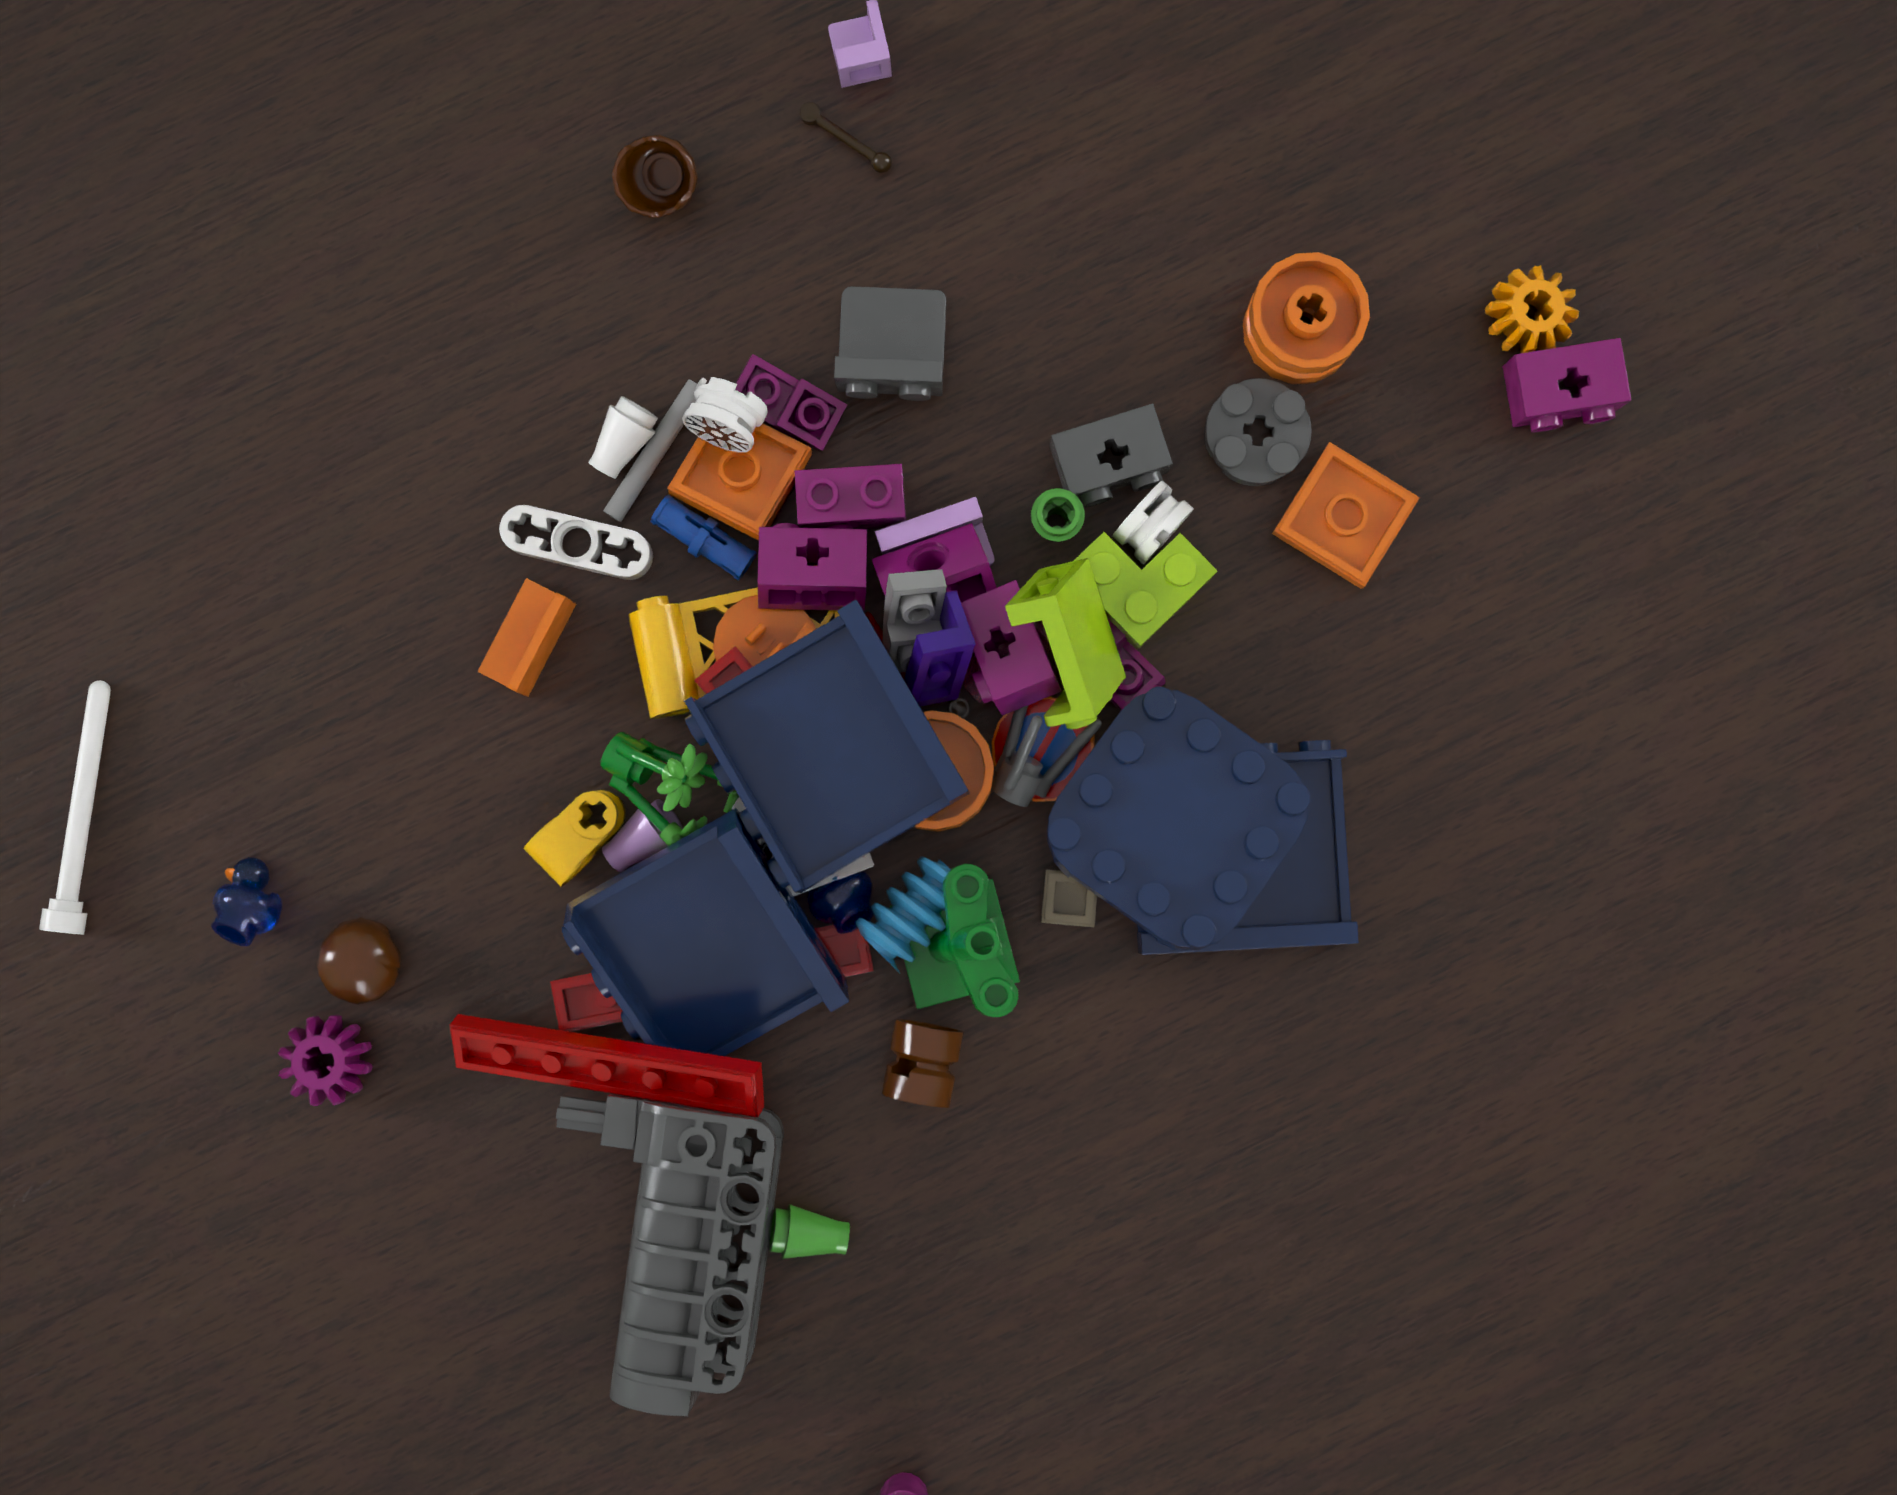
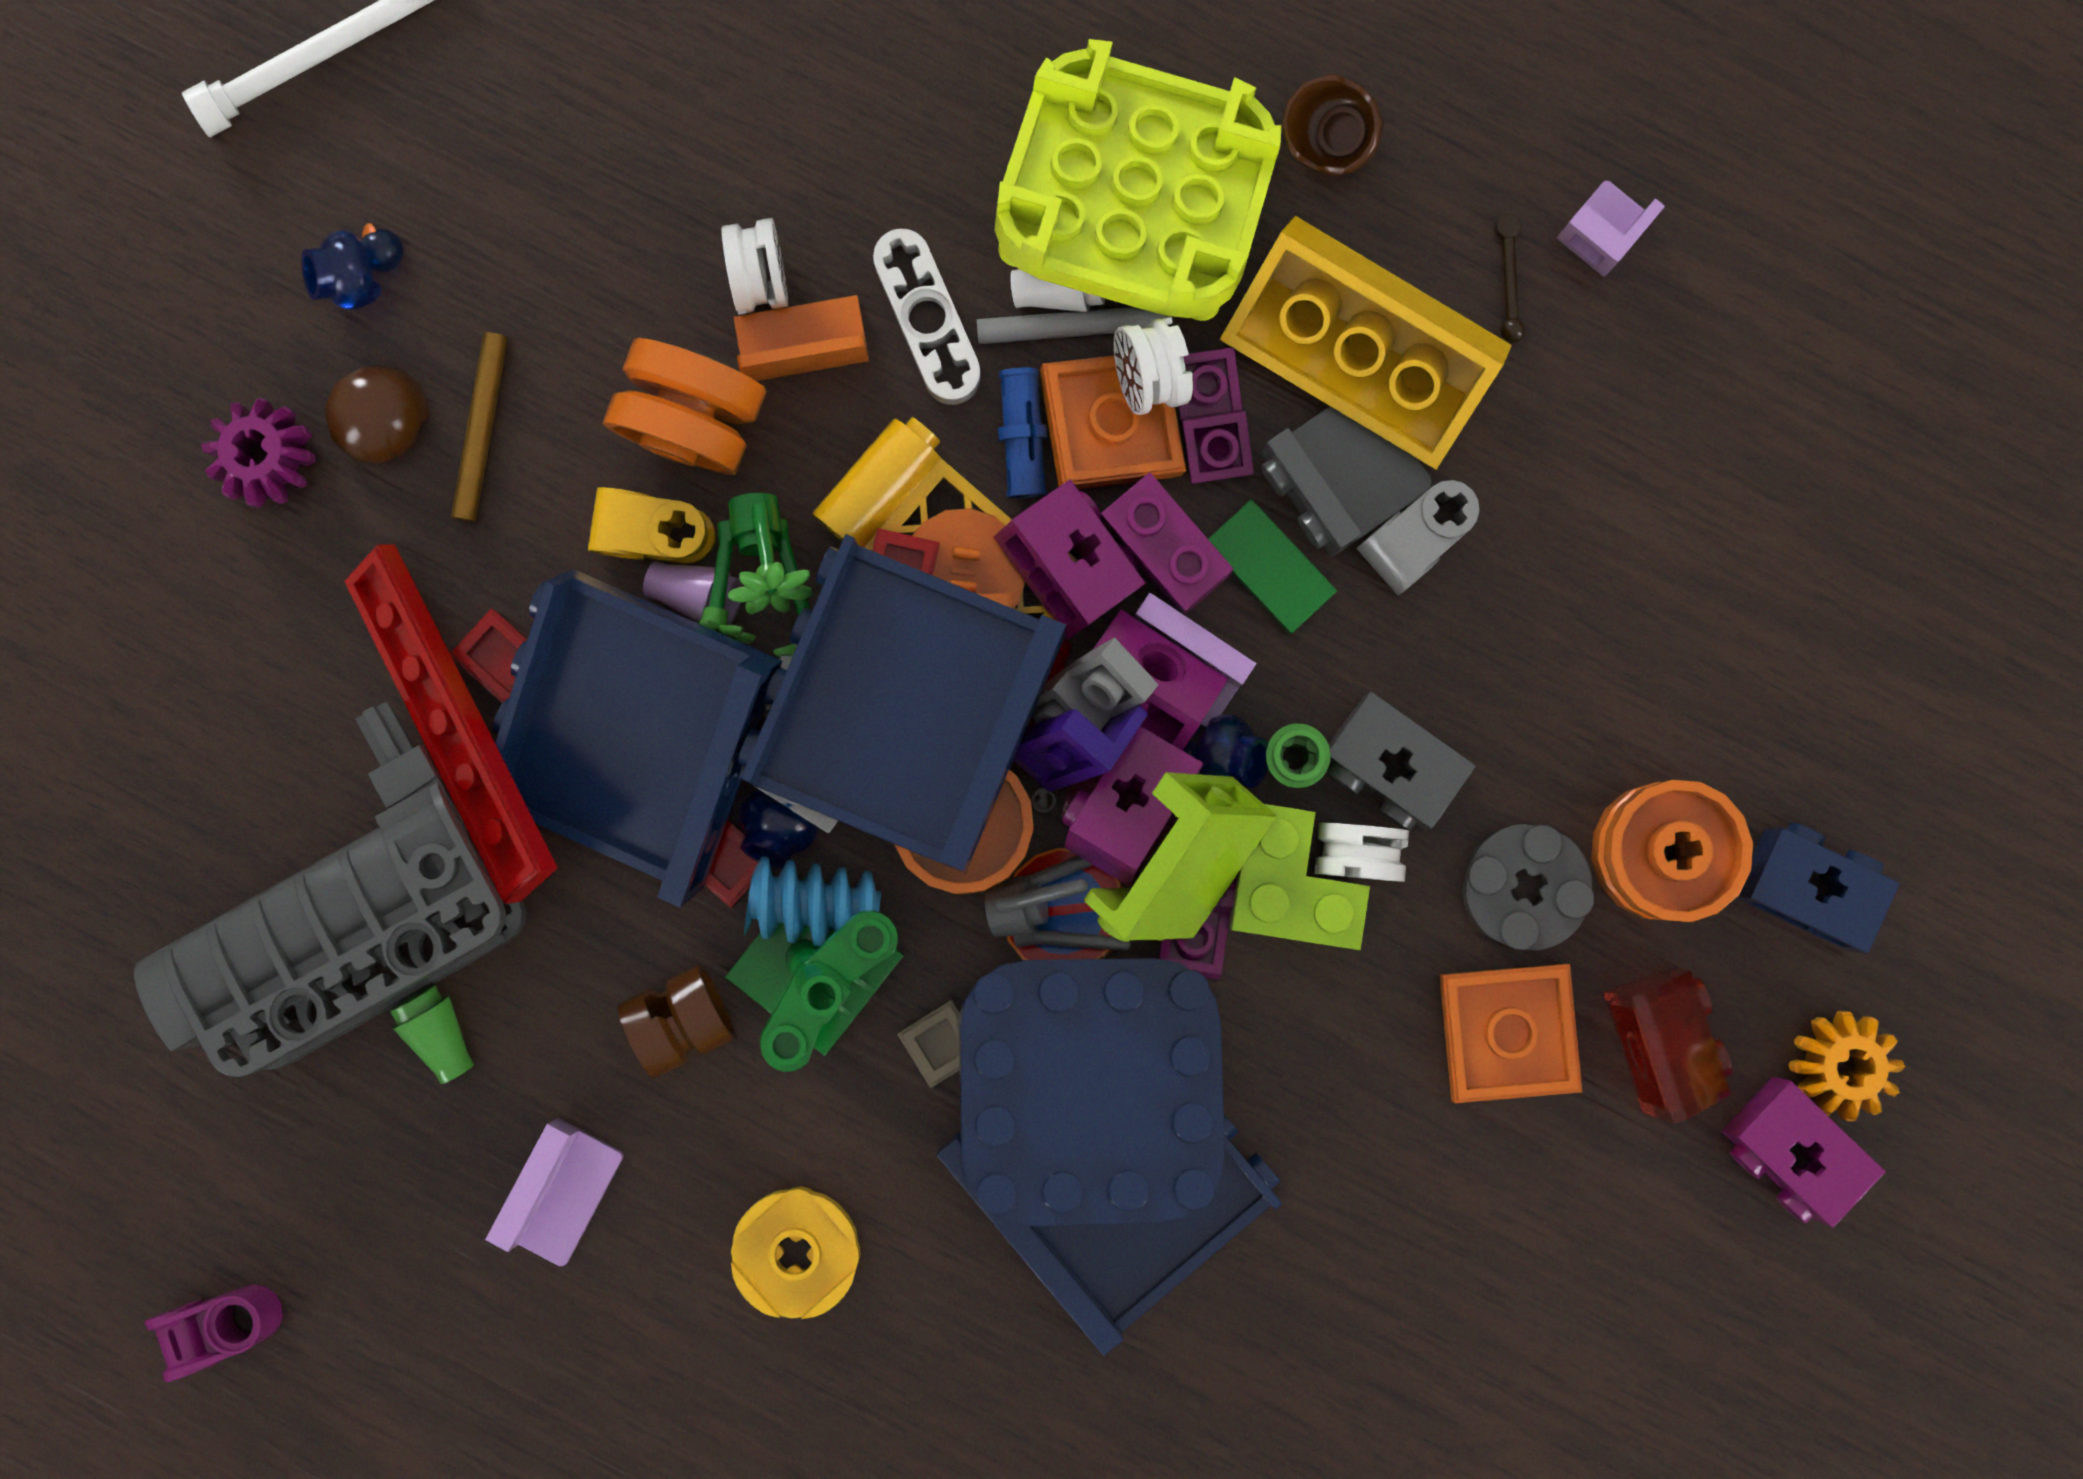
camera: 45 degrees right, 0 degrees up
none -> pearl gold bar [451,332,508,522]
none -> lavender panel [485,1118,624,1266]
none -> orange wheel [602,338,767,475]
none -> white wheel [721,218,789,315]
none -> yellow plate [731,1186,861,1319]
none -> neon yellow plate [994,39,1281,321]
none -> clear blue animal [1183,714,1268,788]
none -> green tile [1208,499,1337,636]
none -> yellow slope [1219,216,1512,470]
none -> light grey piece [1356,480,1480,596]
none -> clear red slope [1603,968,1733,1124]
none -> dark blue brick [1736,822,1900,953]

